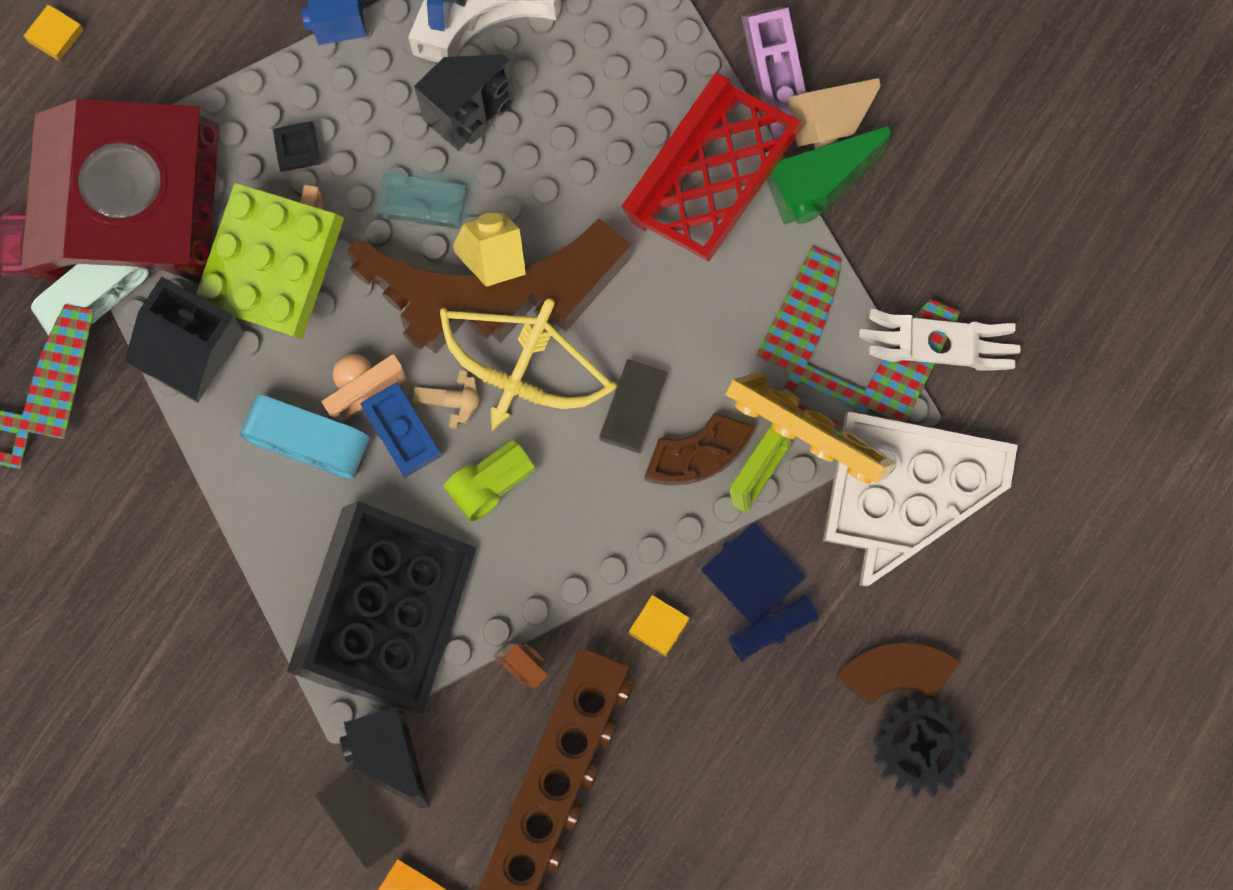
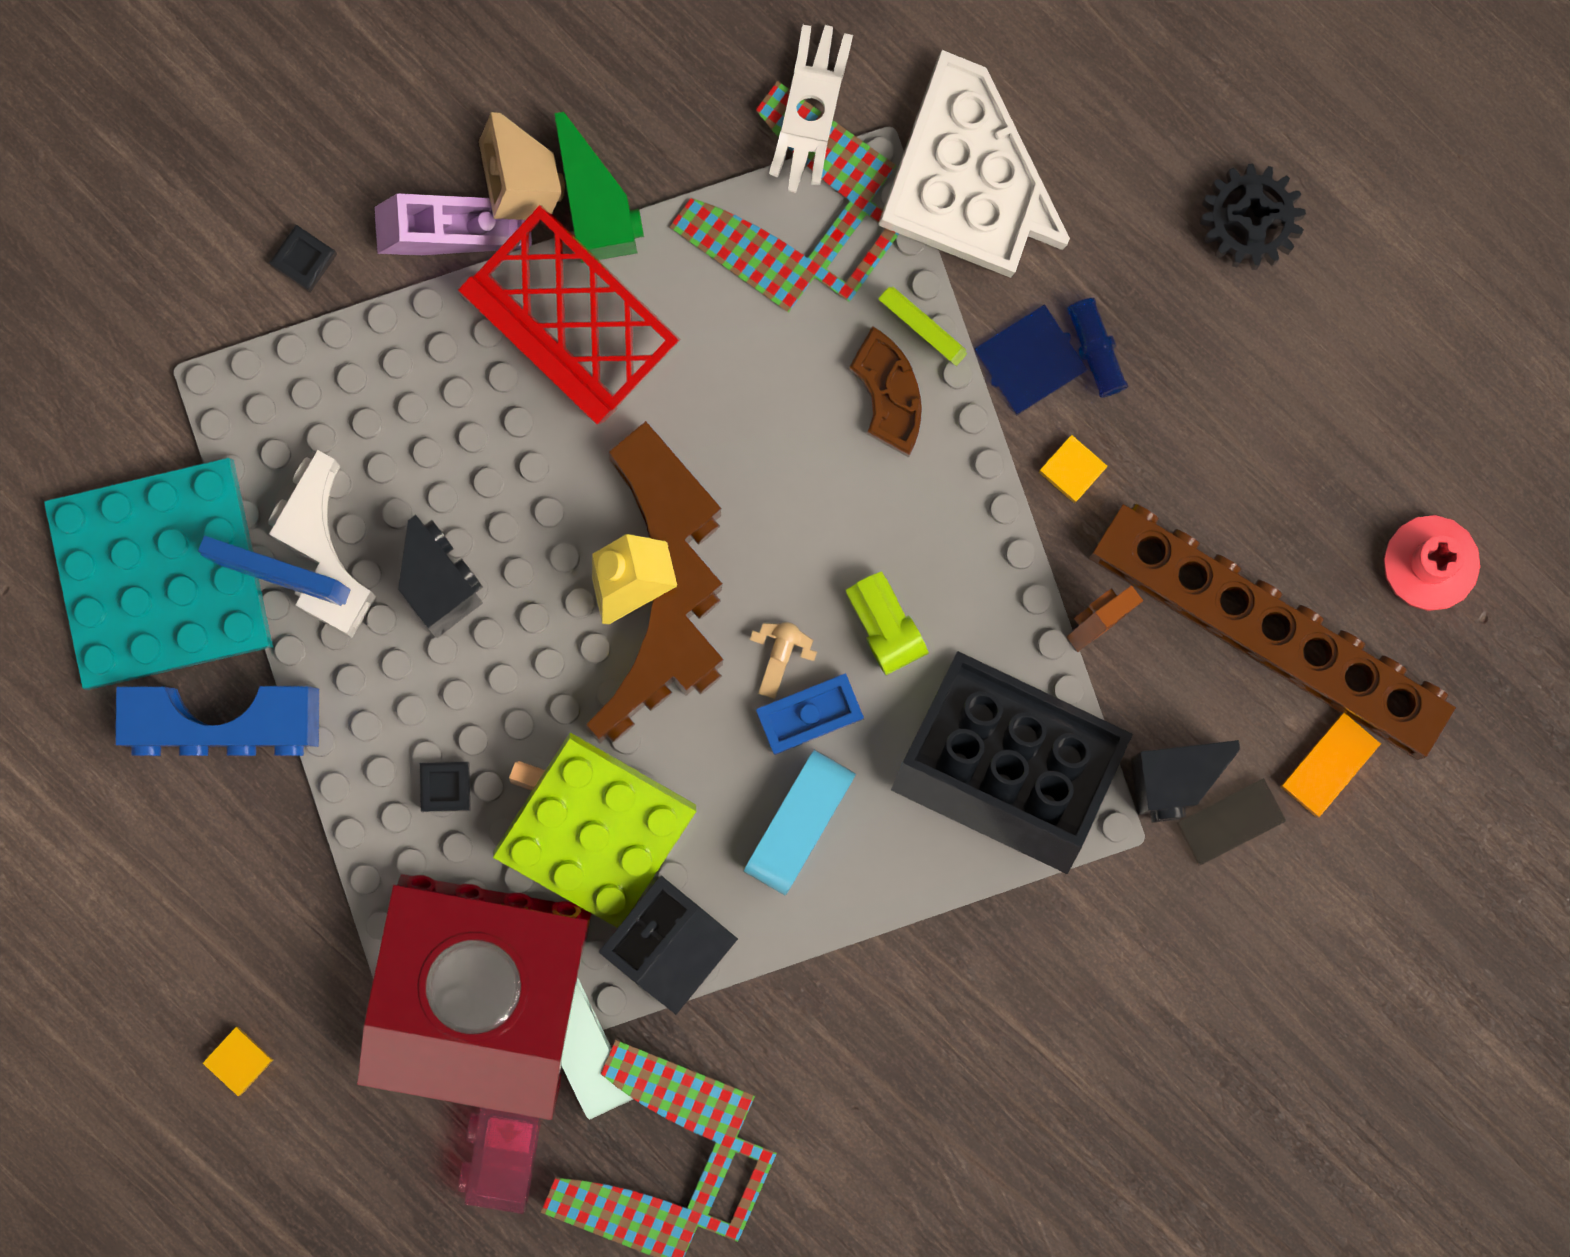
camera: 90 degrees left, 10 degrees up
light nougat tile [321,353,407,423] -> none
clear light blue tile [376,173,467,229] -> none
light yellow piece [440,298,617,431] -> none
clear smoke tile [599,359,668,454] -> none
yellow wing [725,372,896,484] -> none
reddish brown tile [836,643,961,705] -> none

